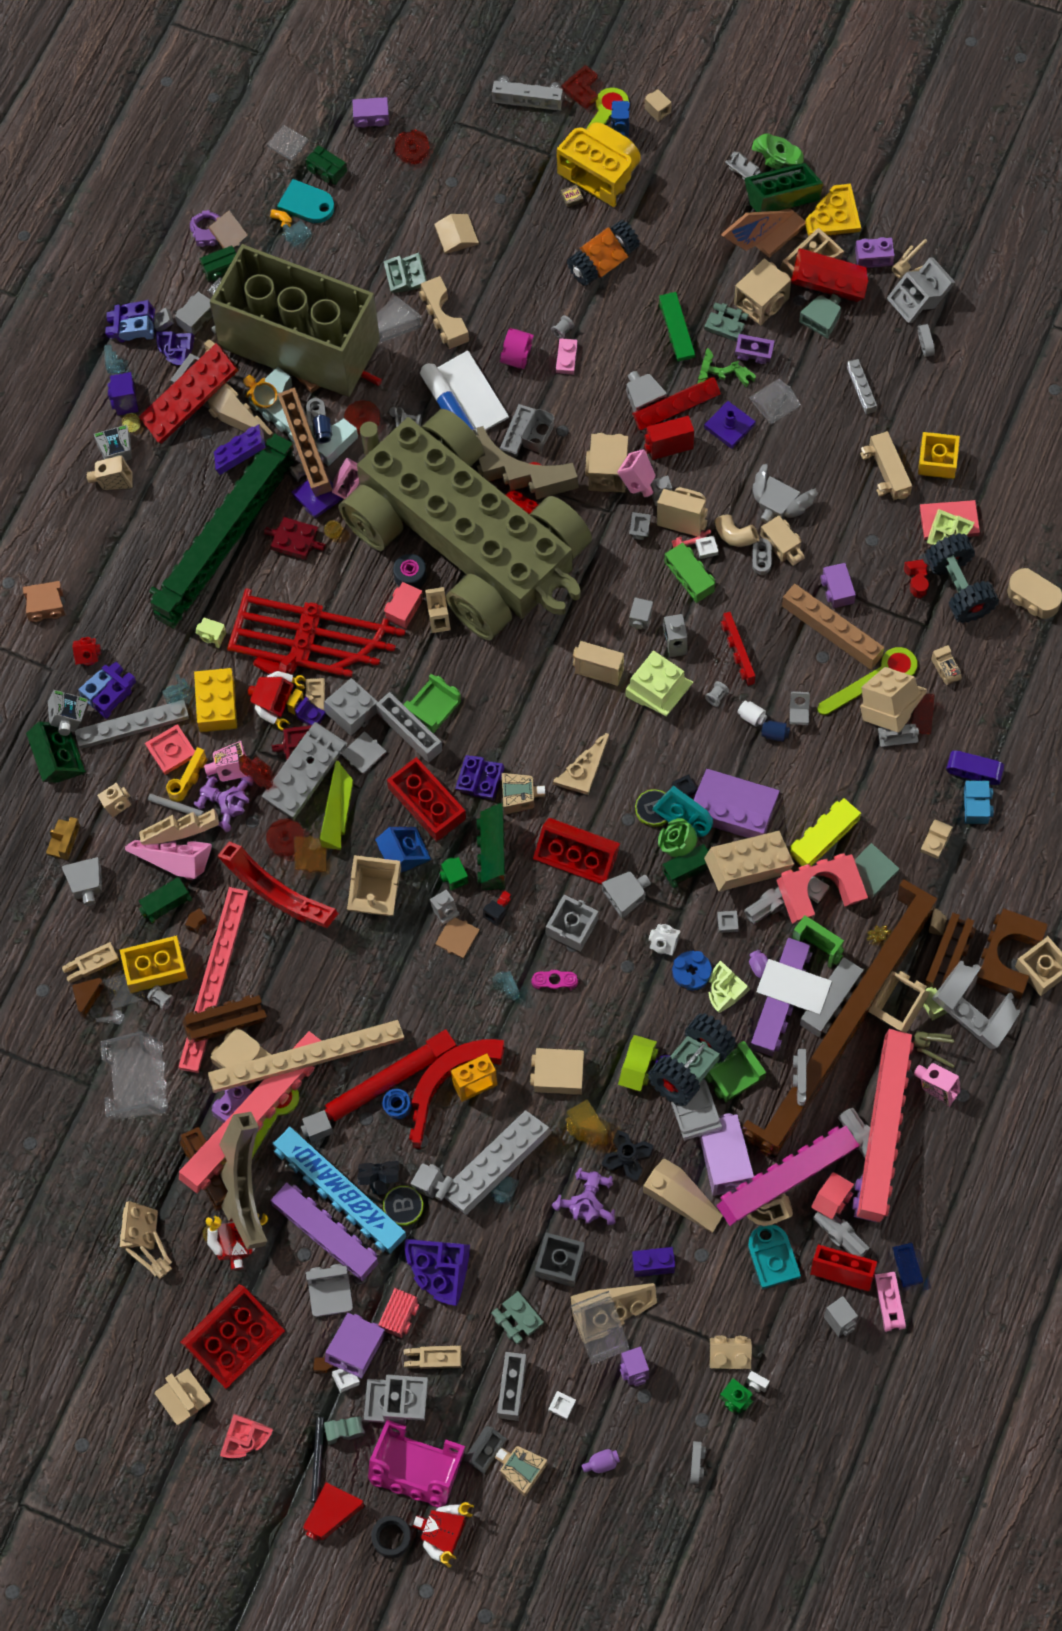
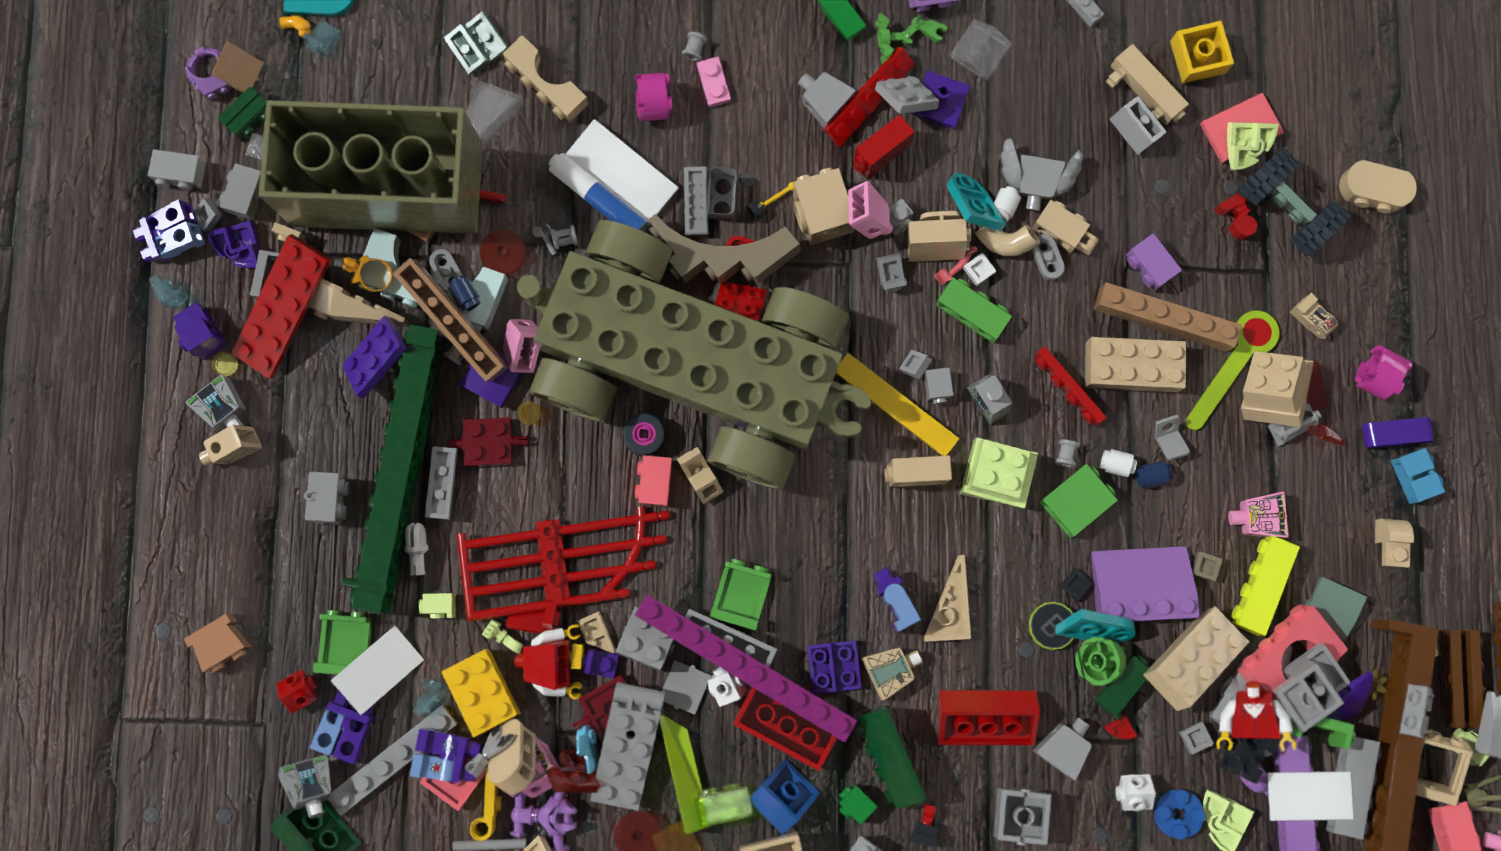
camera: 25 degrees left, 15 degrees up
none -> light grey brick [148,149,206,191]
none -> light grey brick [304,472,349,525]
none -> bright green panel [313,610,373,674]
none -> white sticker [331,626,424,715]
none -> white arm [404,523,429,575]
none -> dark purple hips [410,728,483,783]
none -> light grey plate [425,447,458,520]
none -> light grey piece [465,725,515,778]
none -> yellowish green piece [482,619,524,654]
none -> tan brick [488,719,536,794]
none -> medium azure plate [576,725,599,774]
none -> magenta plate [634,595,857,742]
none -> clear neon green brick [694,783,753,828]
none -> white brick [708,667,747,707]
none -> hinge [746,182,794,221]
none -> yellow tile [836,353,959,456]
none -> medium blue hips [873,567,921,633]
none -> light grey plate [875,76,940,114]
none -> light grey plate [899,350,932,379]
none -> teal tile [947,173,1006,231]
none -> white brick [994,186,1021,223]
none -> bright green panel [1039,464,1118,538]
none -> tan piece [1085,337,1186,392]
none -> red tile [1103,715,1138,739]
none -> light grey brick [1110,96,1166,155]
none -> dark tan plate [1192,551,1222,582]
none -> torso [1217,681,1297,752]
none -> black plant [1219,735,1279,784]
none -> bright pink torso [1228,492,1288,539]
none -> light grey bracket [1273,642,1350,732]
none -> clear red bar [1308,423,1345,446]
none -> dark purple brick [1324,671,1373,720]
none -> dark pink brick [1355,345,1412,400]
none -> light grey hinge [1400,684,1434,738]

